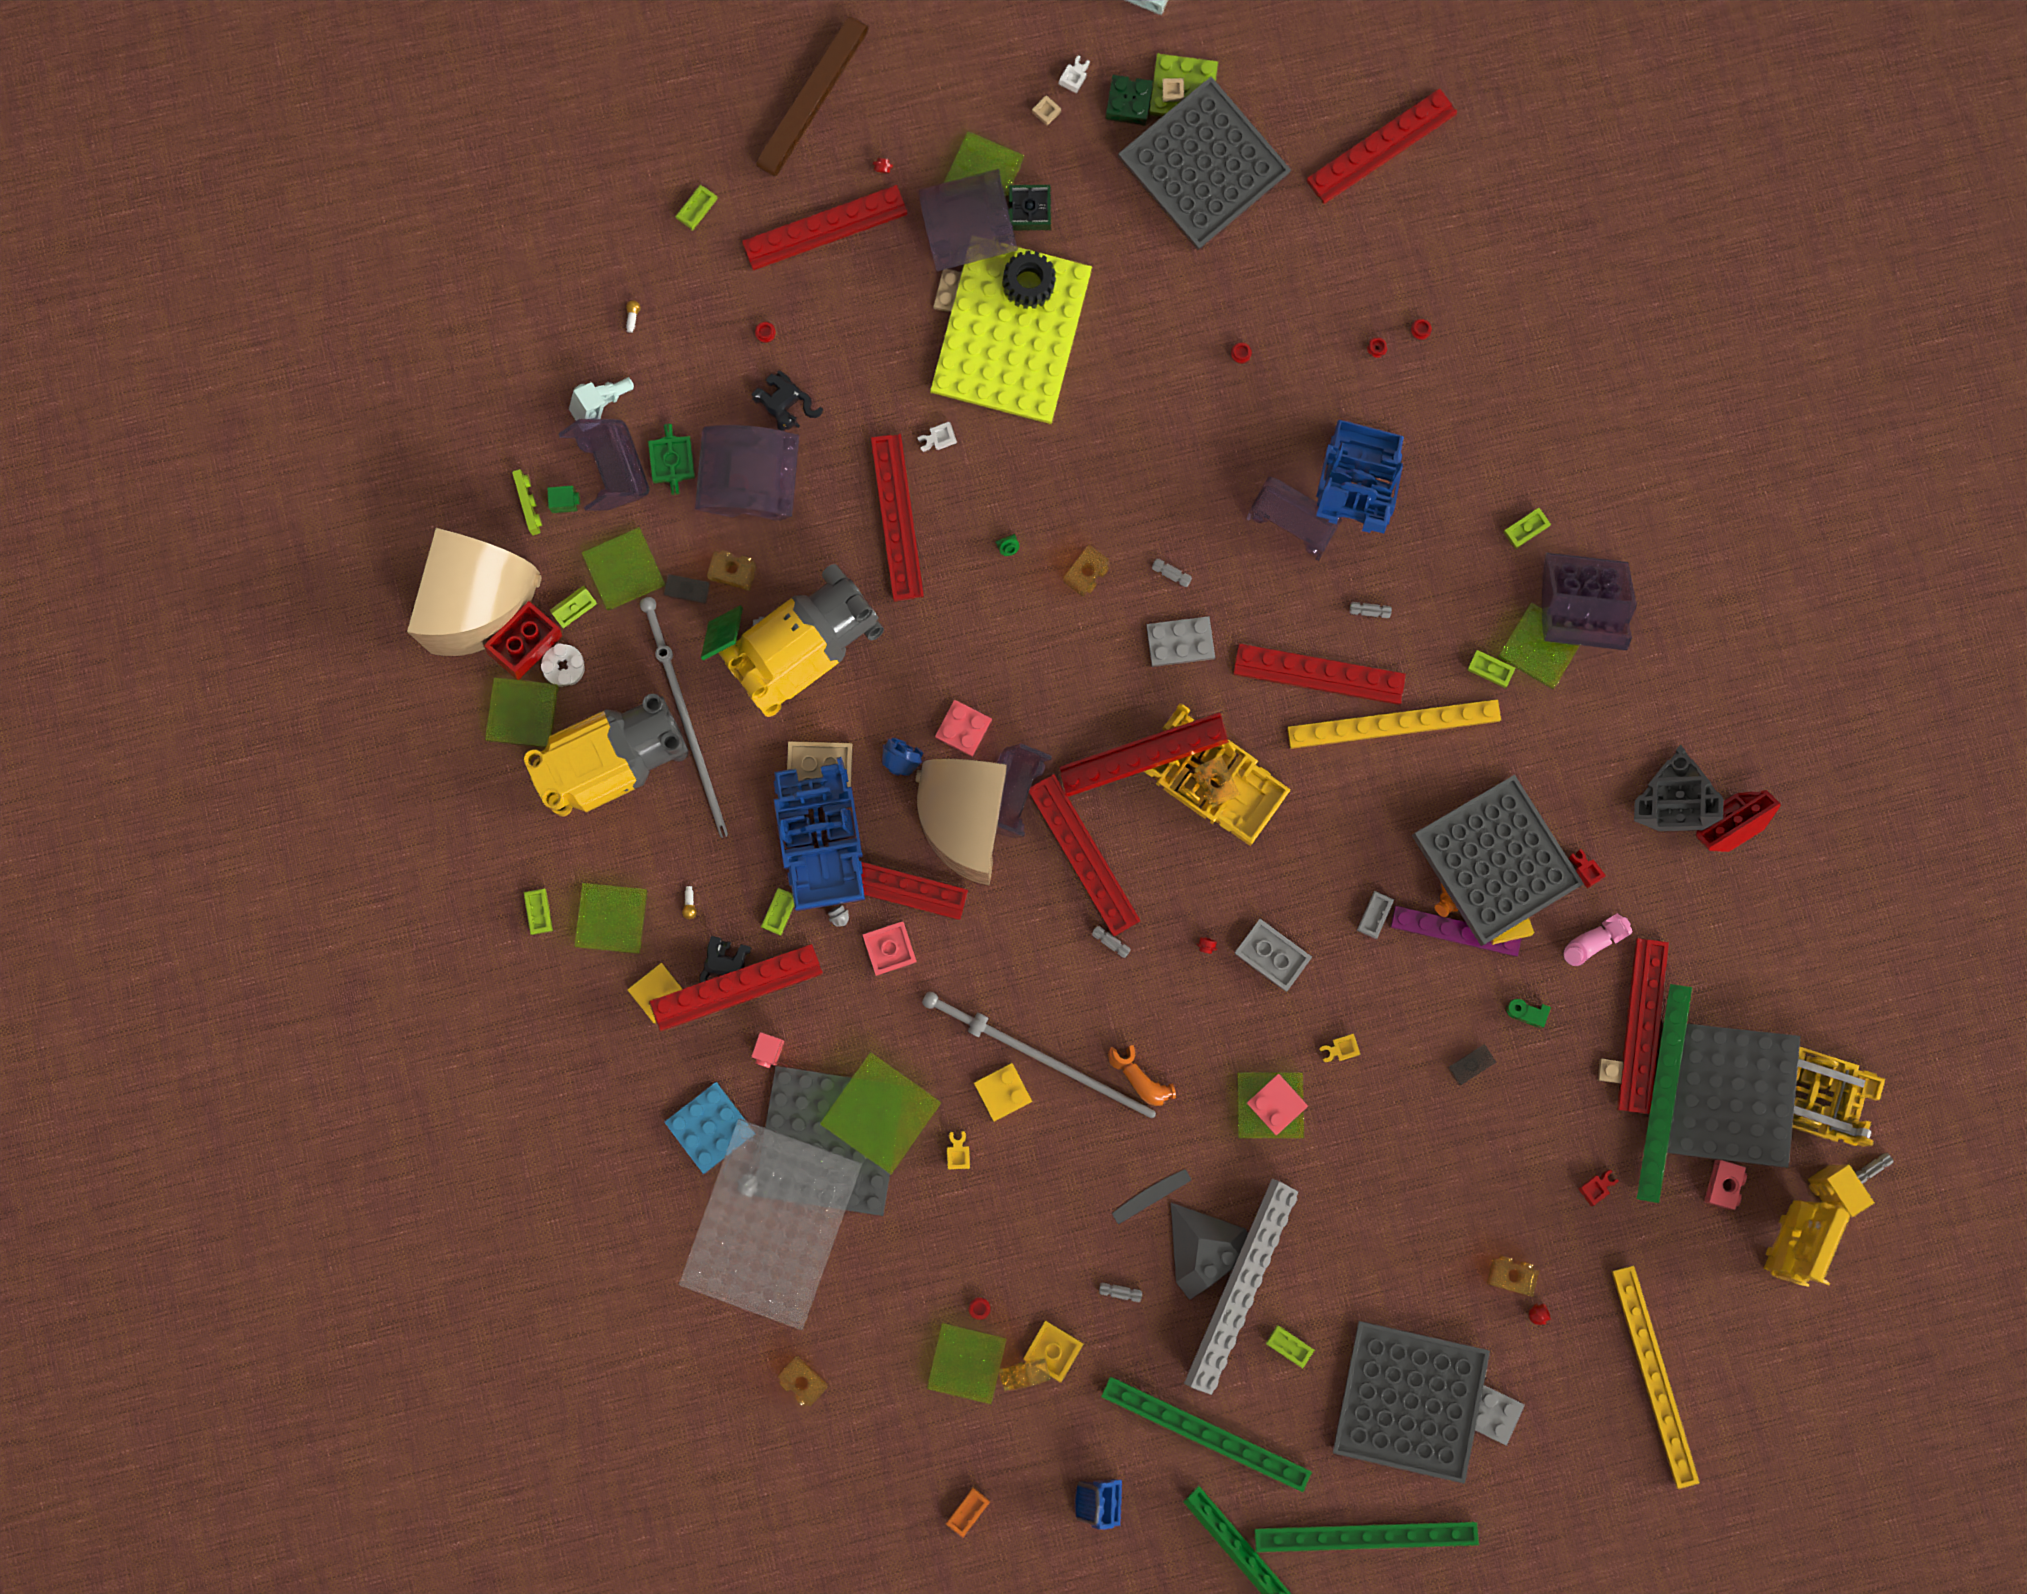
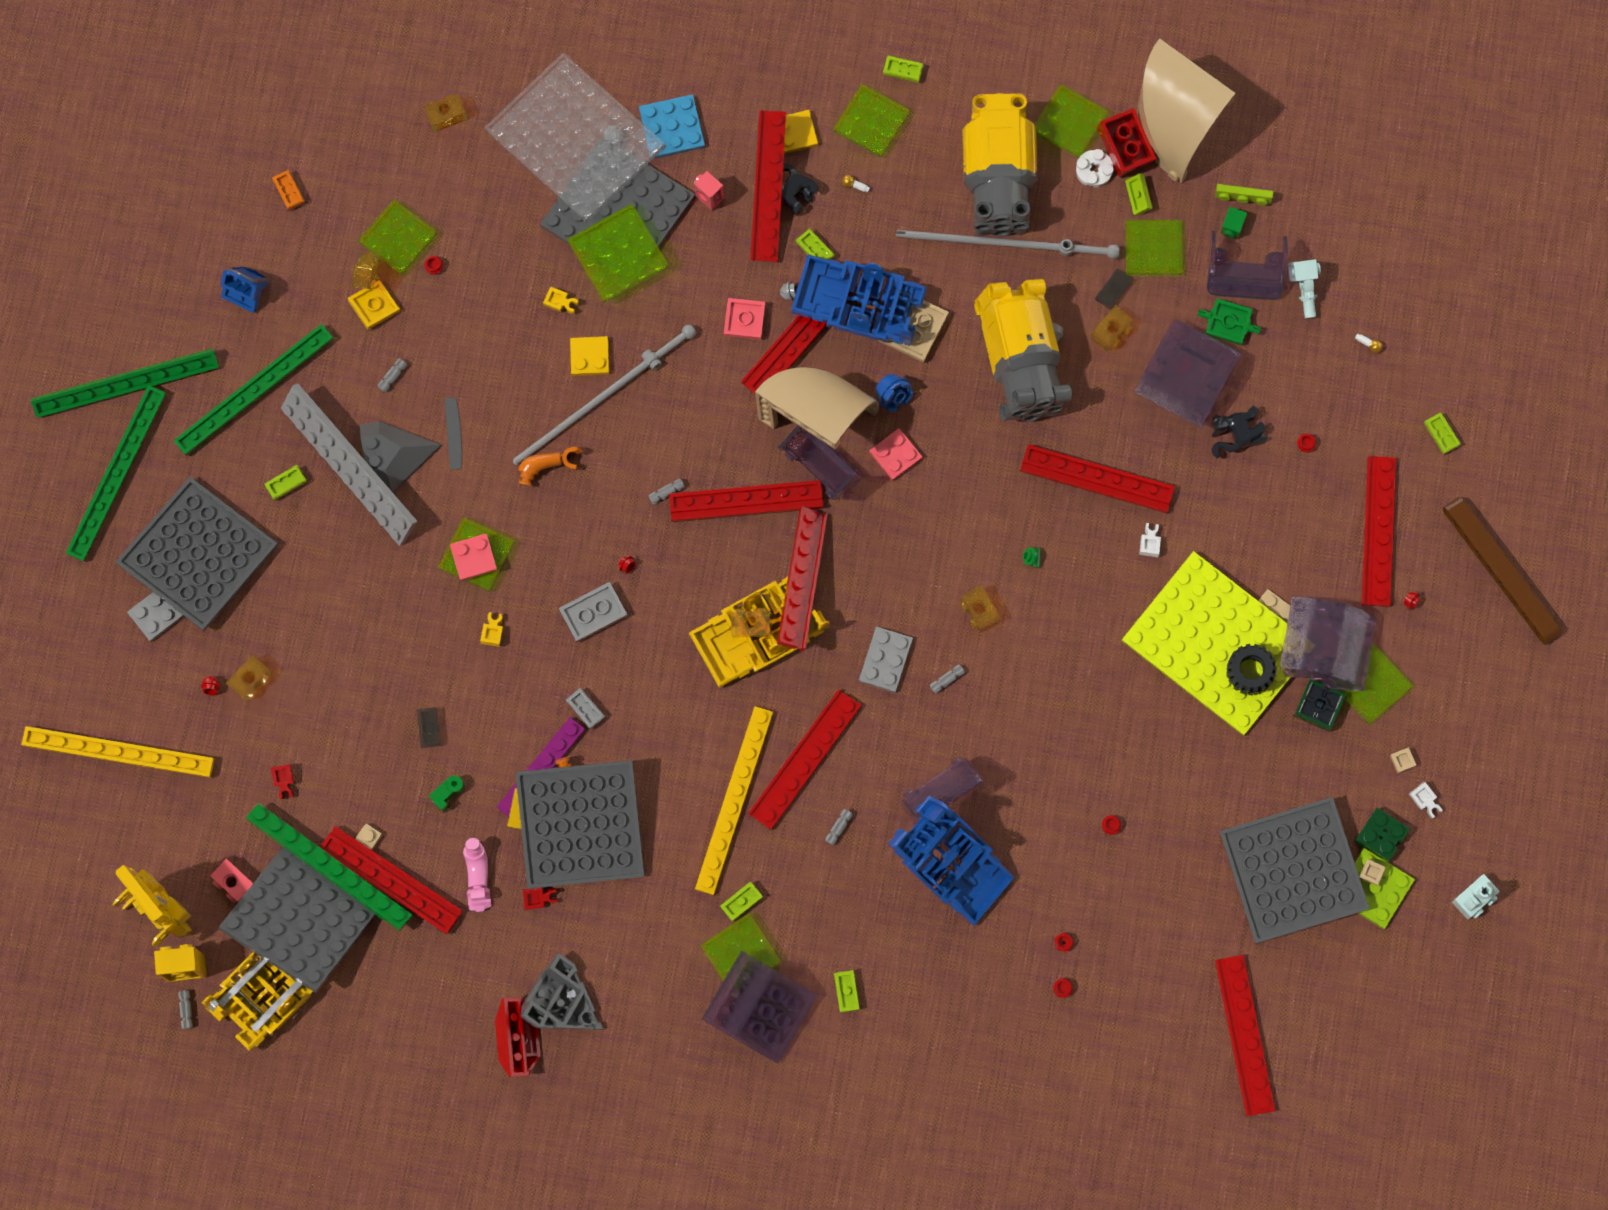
camera: 120 degrees right, 5 degrees down
green piece [701,605,743,660] -> none

